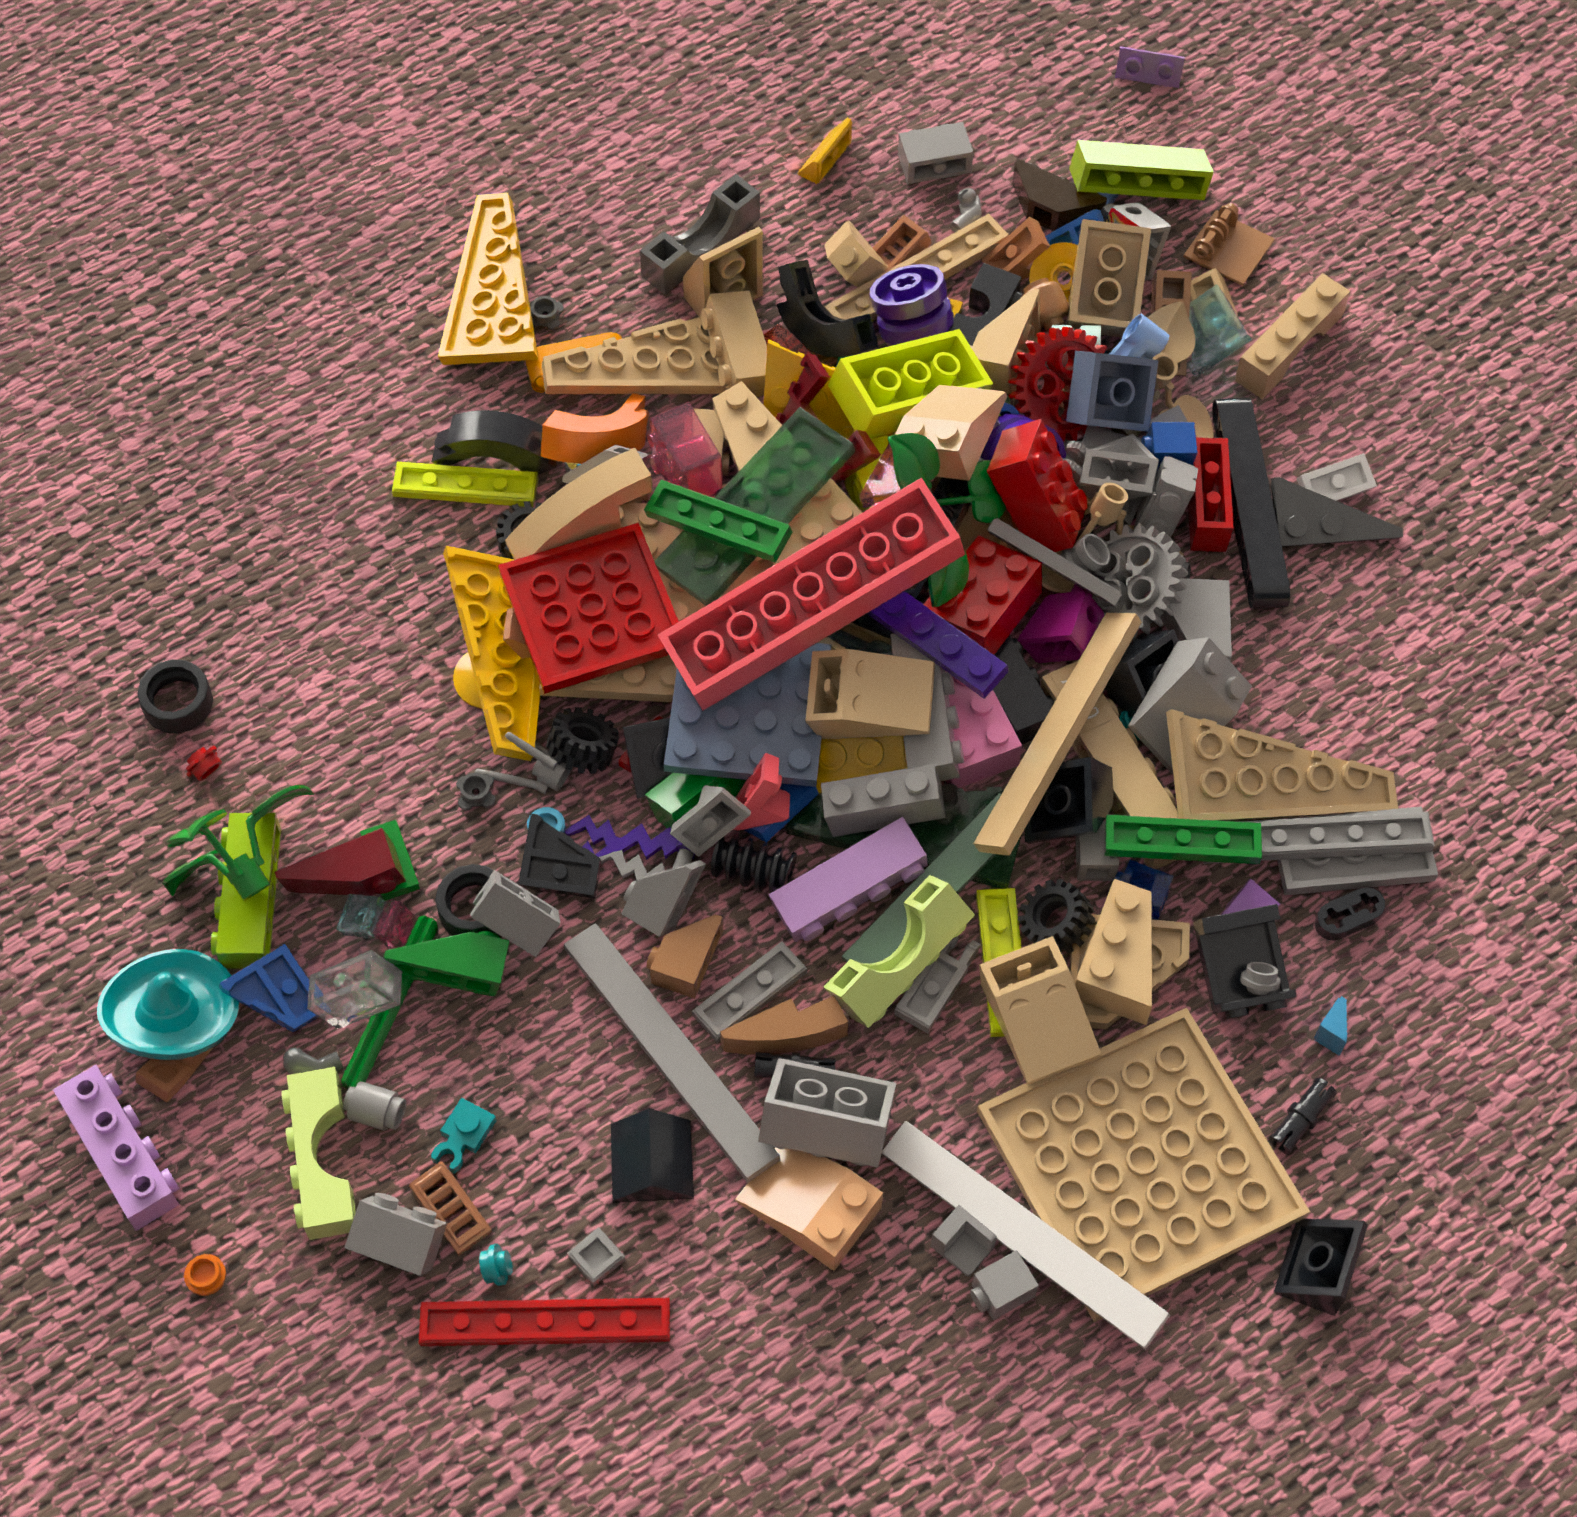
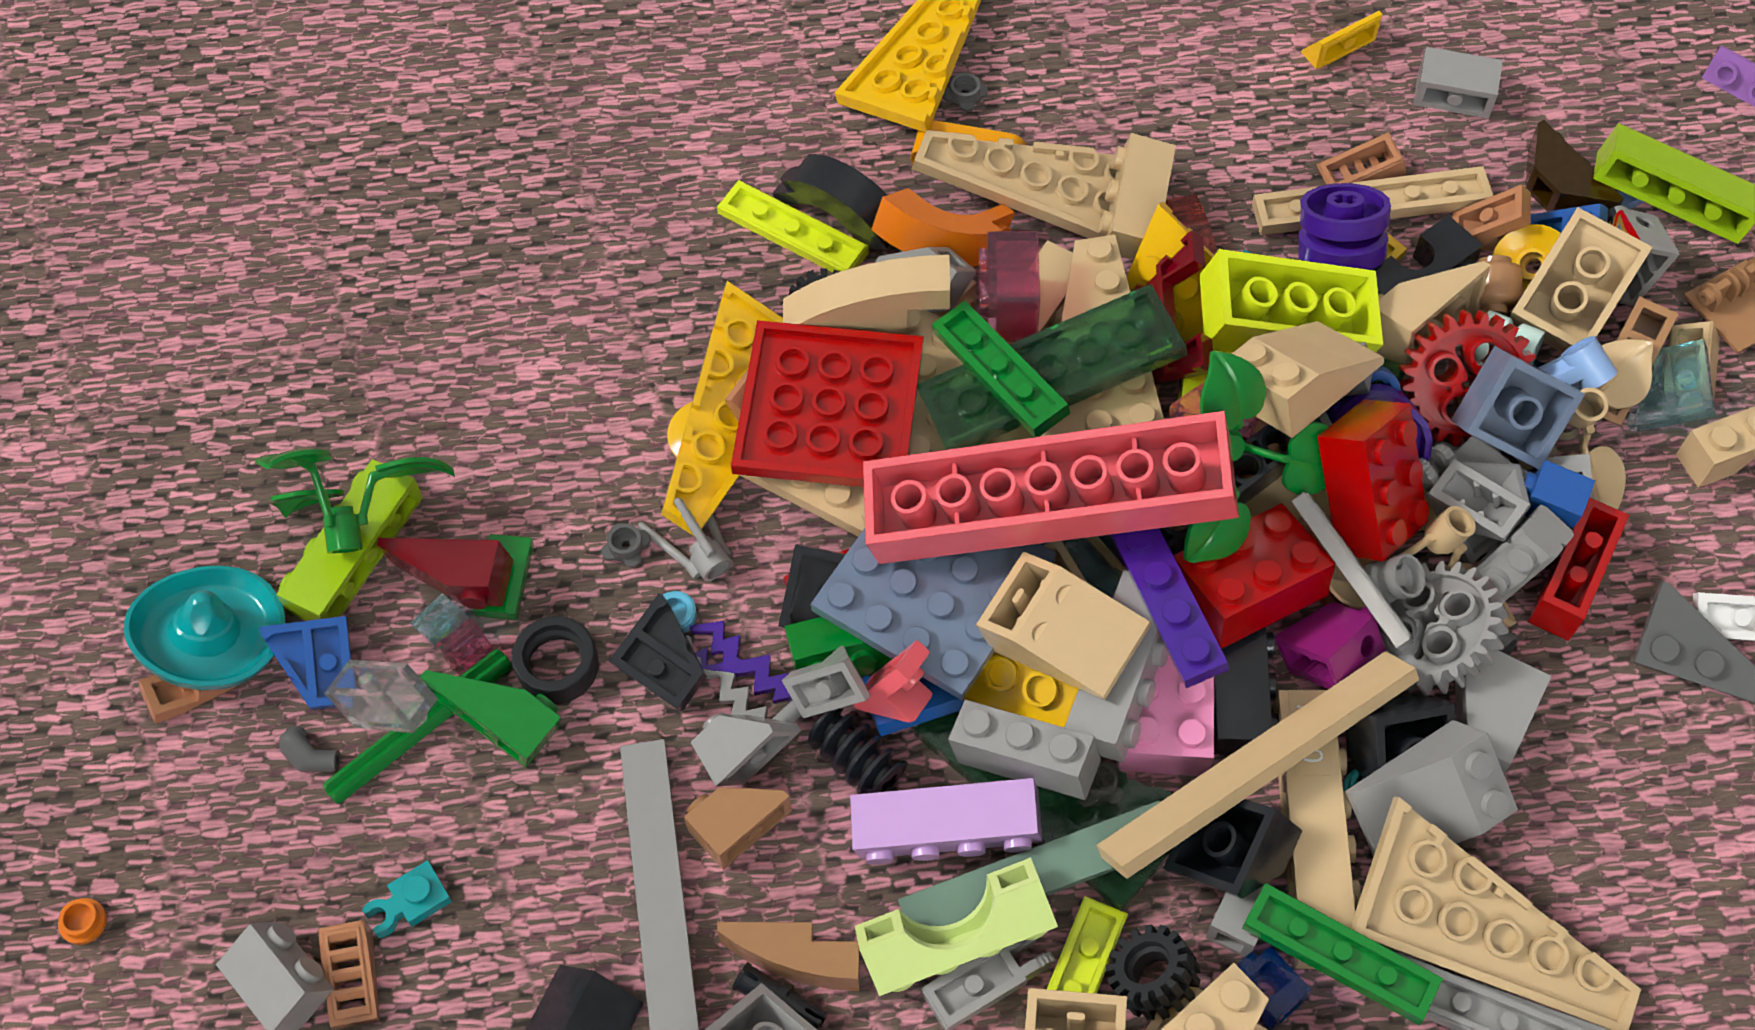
camera: 30 degrees right, 0 degrees up
lavender brick [53,1065,180,1231] -> none
black tyre [137,659,213,734] -> none
red plate [186,746,222,781] -> none
yellowish green arch [282,1067,356,1240] -> none
light grey brick [343,1081,406,1131] -> none
light grey hinge [471,870,560,957] -> none
black tyre [546,707,619,774] -> none
dark grey arch [640,174,760,295] -> none
tan slope [683,227,763,317] -> none
light grey tile [692,941,807,1043] -> none
black arch [776,259,879,357] -> none
tan slope [824,220,888,287] -> none
light grey arm [950,188,982,233] -> none
black beam [1212,397,1290,610] -> none

